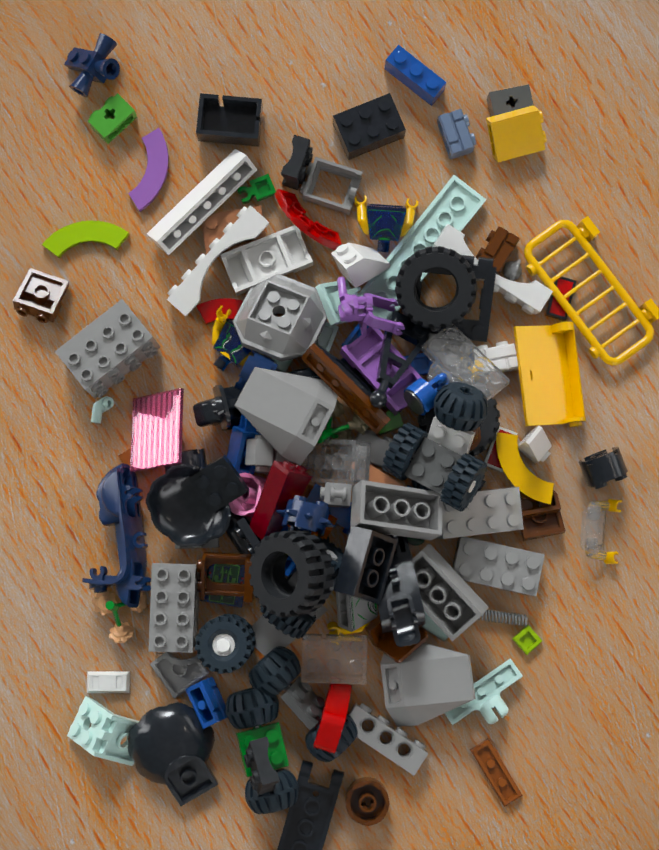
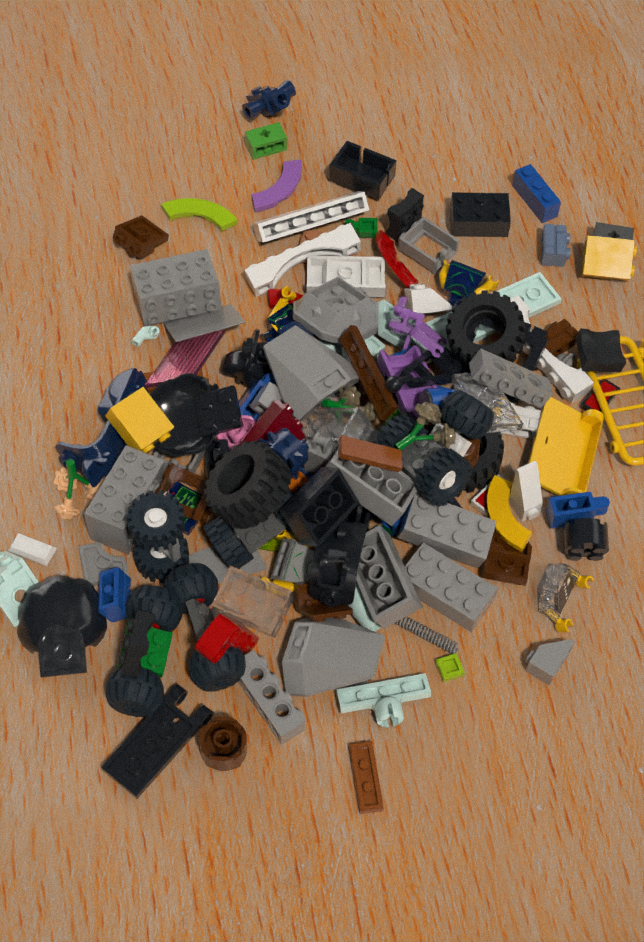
camera: 25 degrees right, 25 degrees down
none -> yellow brick [105,387,174,453]
none -> light grey piece [163,304,246,342]
none -> dark orange tile [338,435,402,472]
none -> dark tan plant [395,402,456,450]
none -> light grey brick [469,349,553,408]
none -> light grey slope [525,639,575,685]
none -> blue brick [546,492,610,529]
none -> black brick [575,328,626,373]

